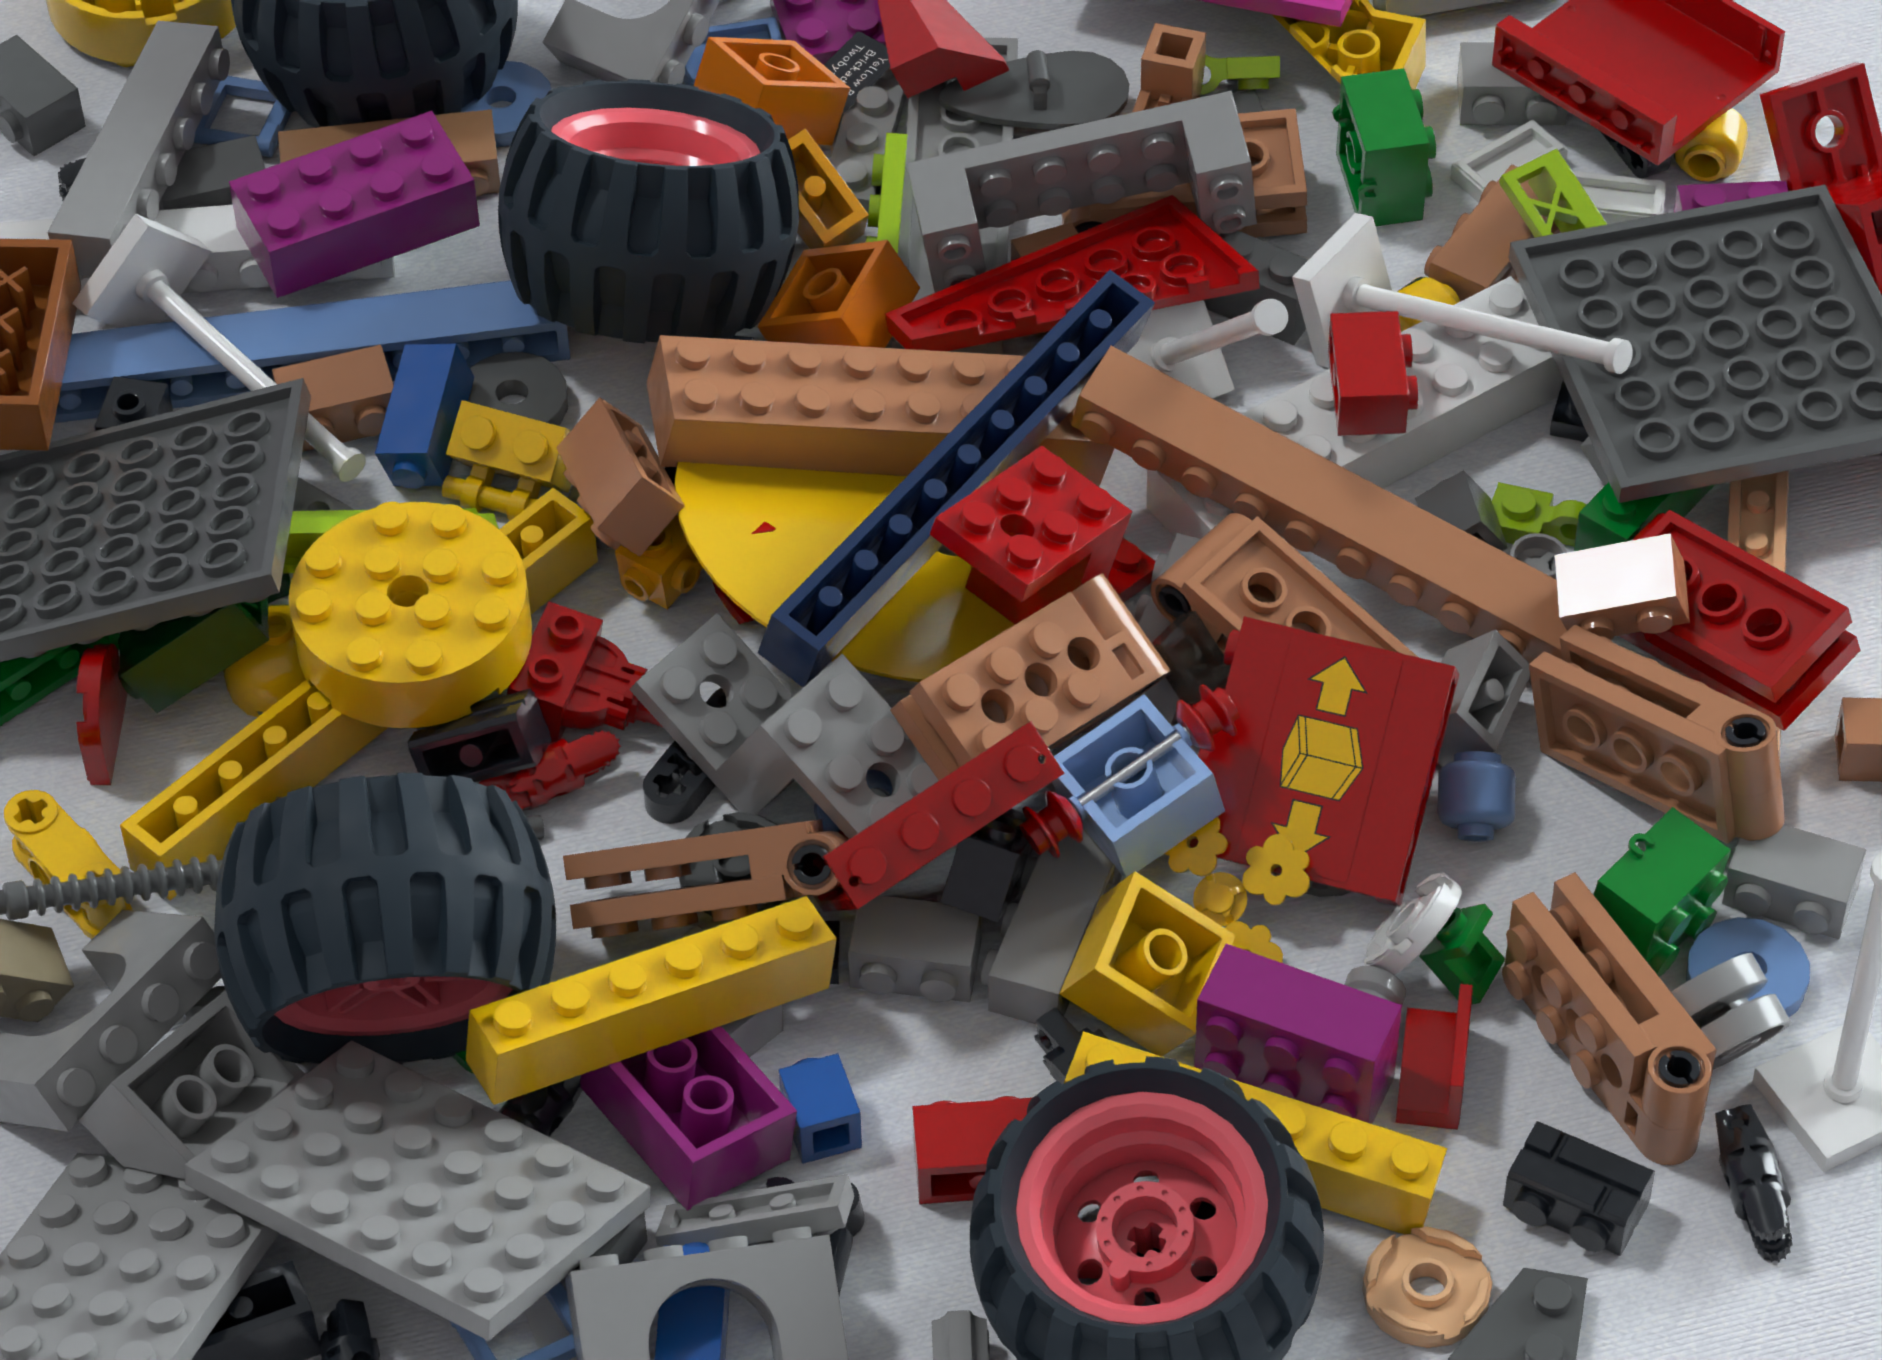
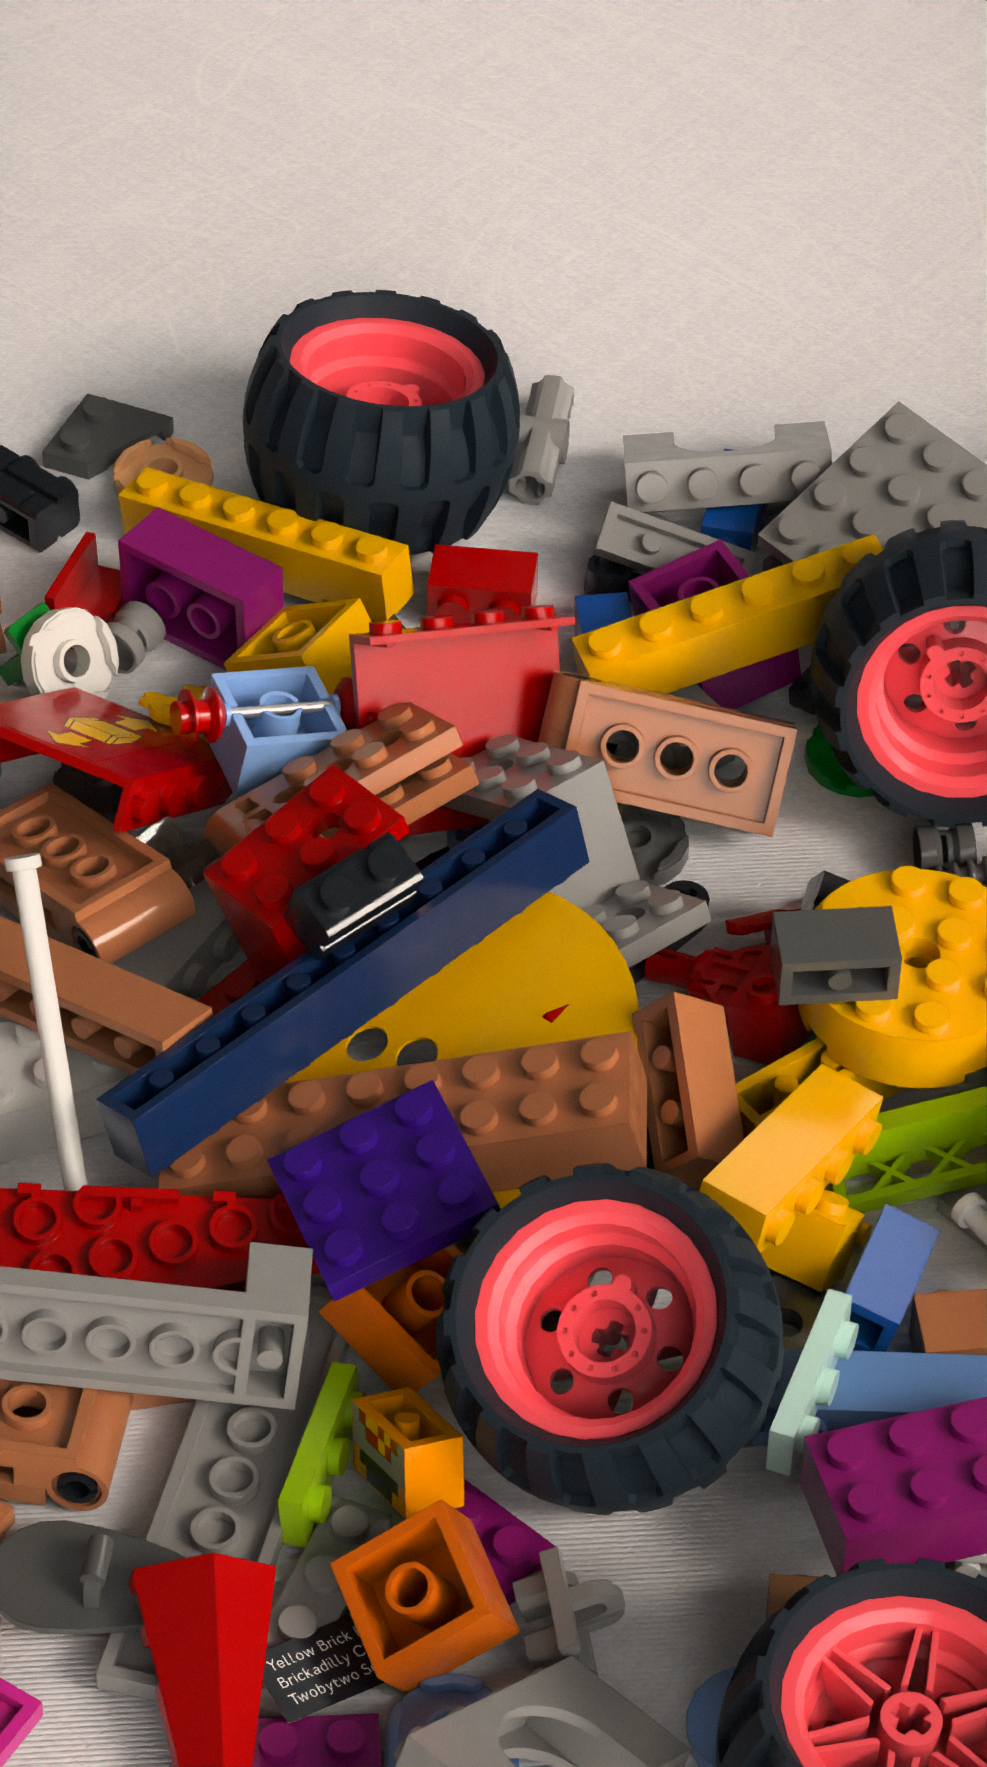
camera: 170 degrees left, 5 degrees down
none -> dark purple plate [267,1080,501,1302]
none -> black brick [283,832,424,961]
none -> yellow brick [699,1064,884,1254]
none -> light aqua plate [766,1288,859,1476]
none -> dark grey brick [770,906,902,1005]

